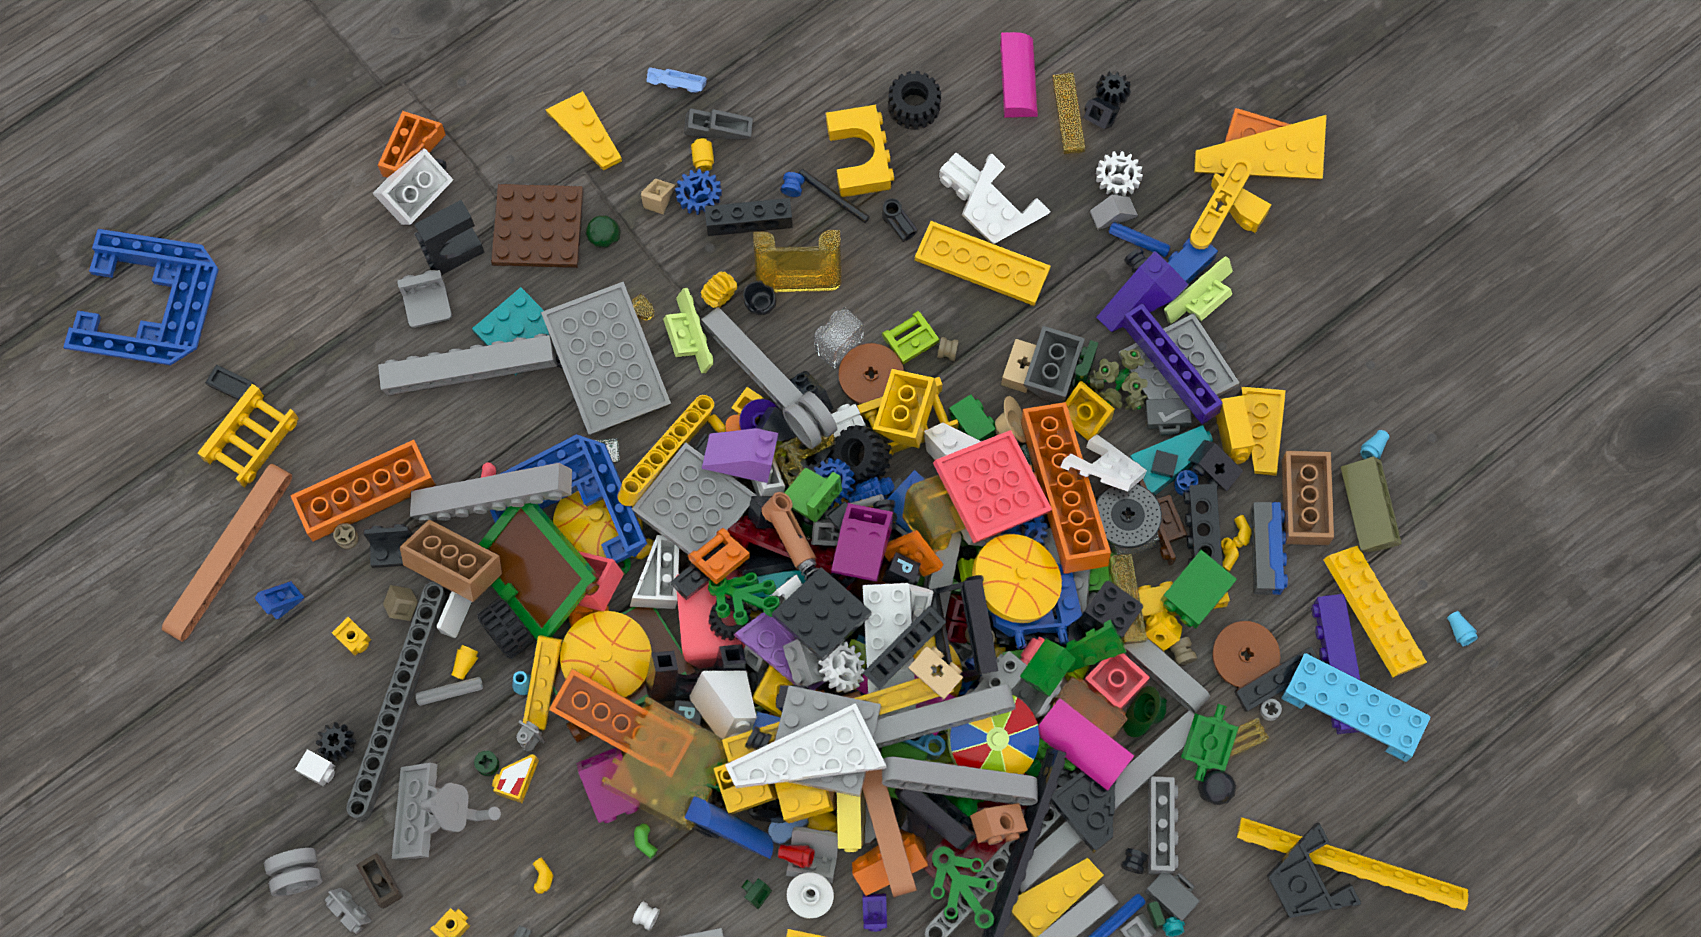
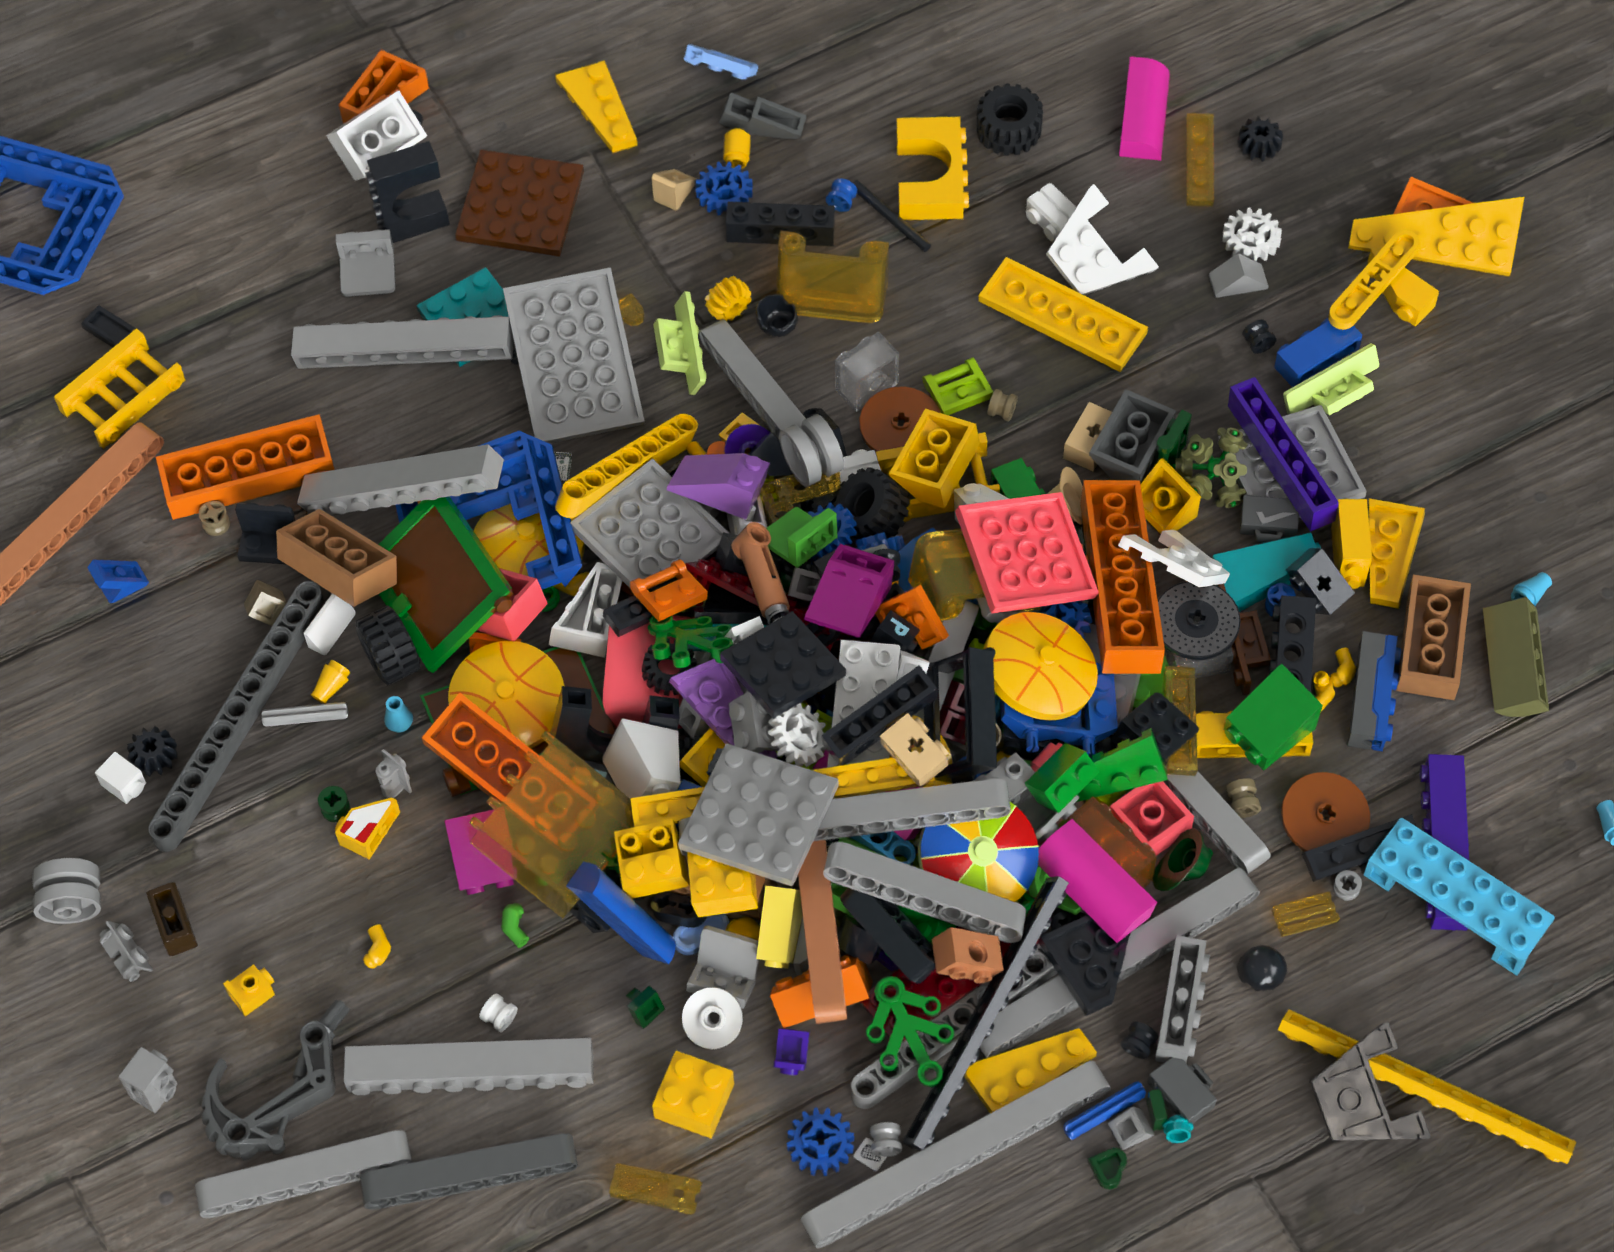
camera: 10 degrees right, 10 degrees down
yellow brick [332,617,371,656] -> none
light grey plate [392,763,501,860] -> none
yellow tile [523,635,562,730] -> none
dark green hair [586,216,621,247] -> none
white wing [726,703,887,788] -> none
black wheel [744,726,772,750] -> none
red cone [778,844,815,869] -> none
black piece [882,198,918,242] -> none
black brick [1083,97,1120,129] -> none
dark purple wedge [1096,251,1188,333] -> none
blue axle [1109,222,1170,257] -> none
yellow brick [1145,609,1183,651] -> none
black tile [1151,450,1178,478] -> none
green plate [1181,704,1239,782] -> none
yellow plate [1323,546,1427,677] -> none

